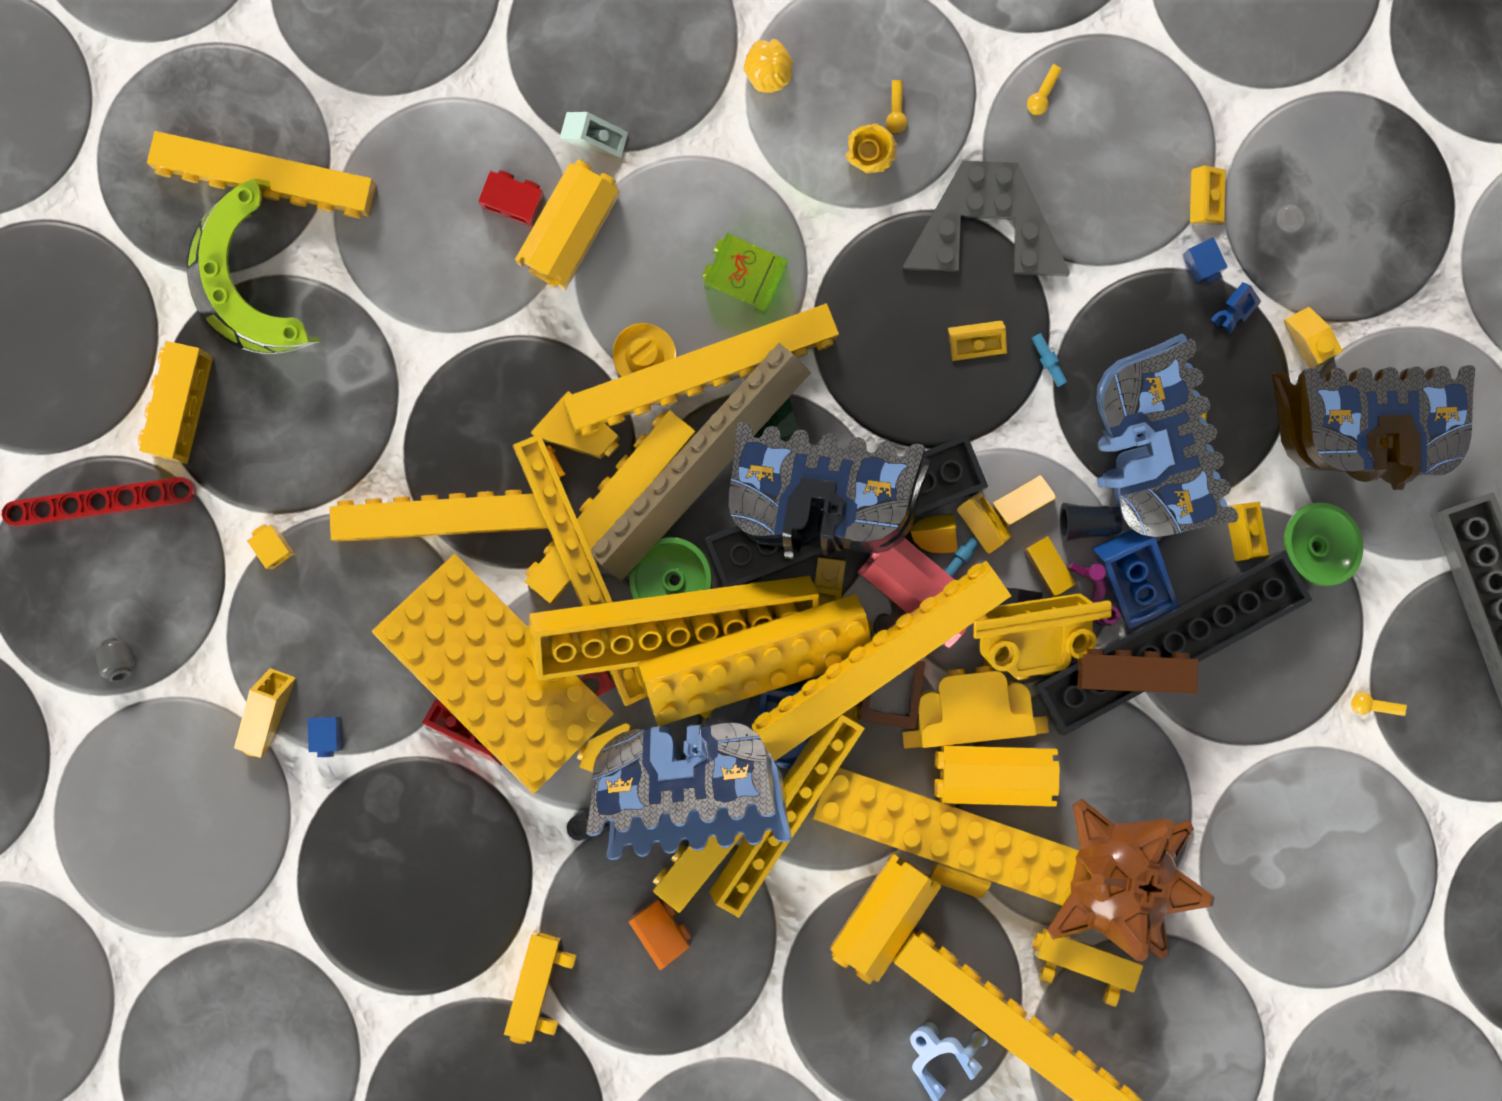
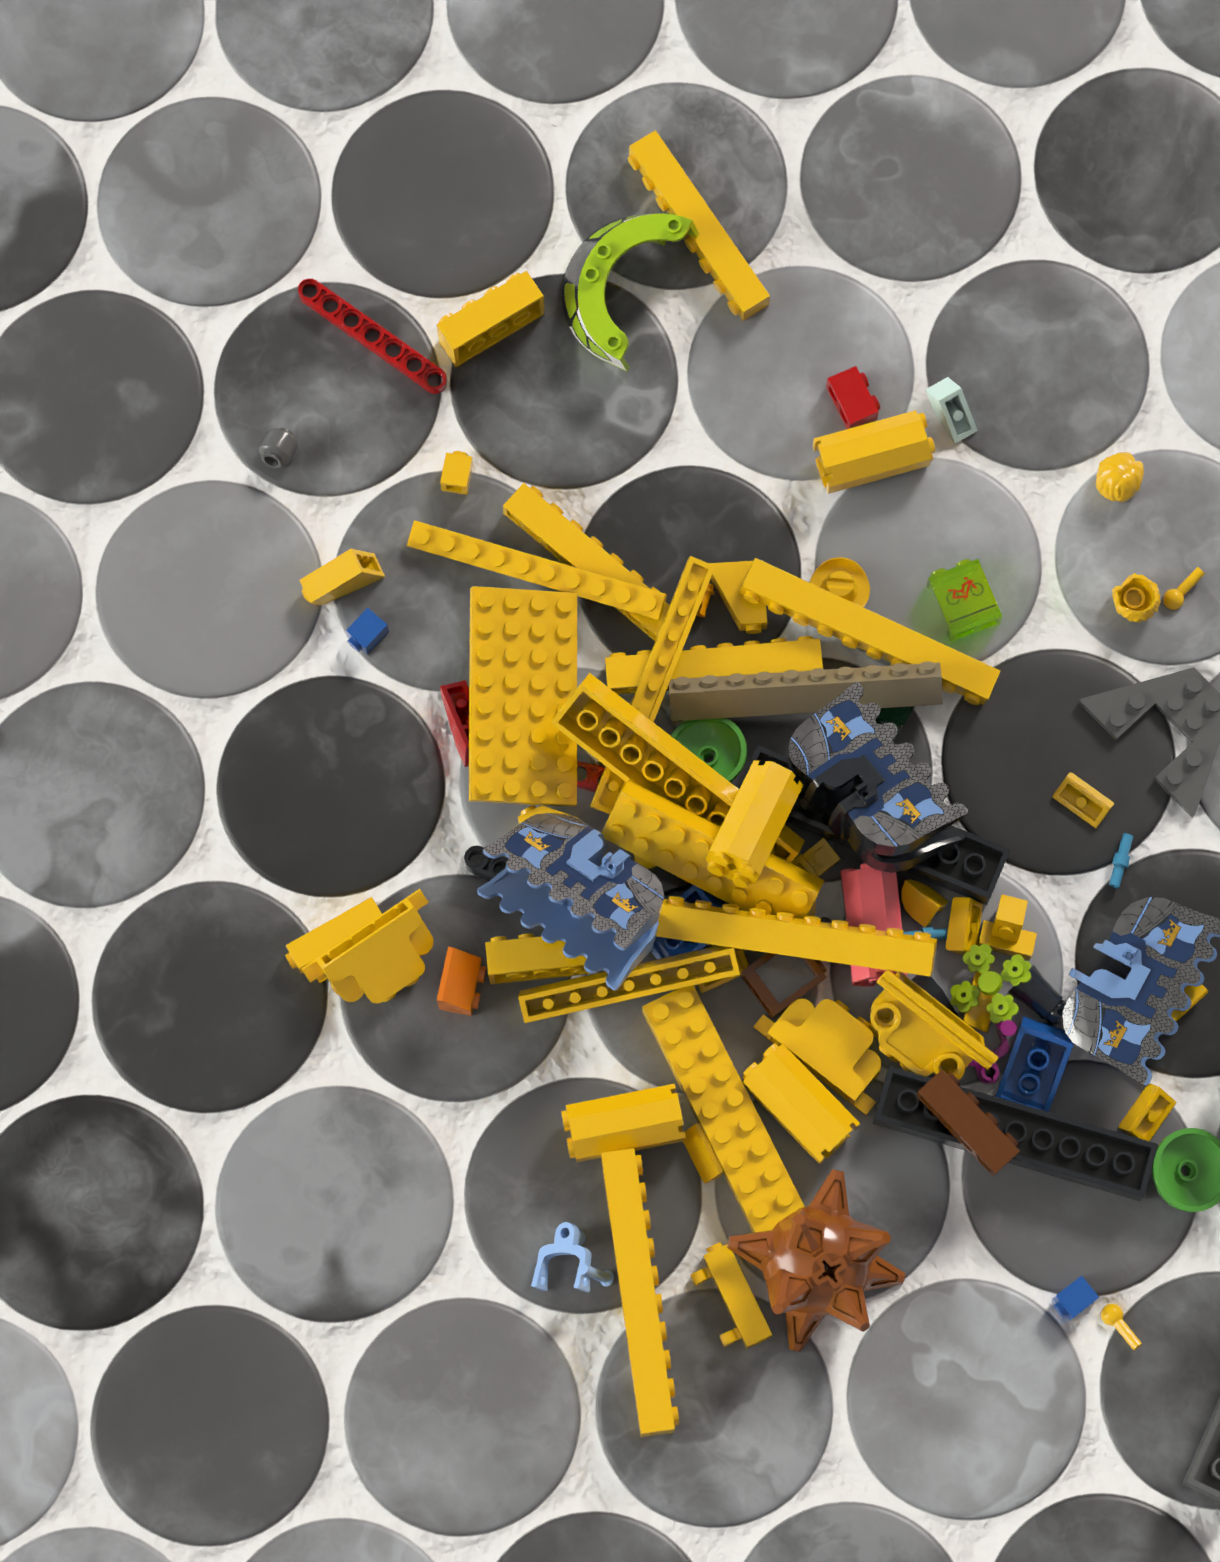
camera: 45 degrees right, 10 degrees down
none -> yellow brick [301,889,434,1003]
none -> yellow plate [407,520,667,620]
none -> yellow brick [705,761,803,888]
none -> lime plant [950,944,1031,1024]
none -> yellow brick [991,894,1028,942]
none -> blue brick [1053,1275,1099,1320]

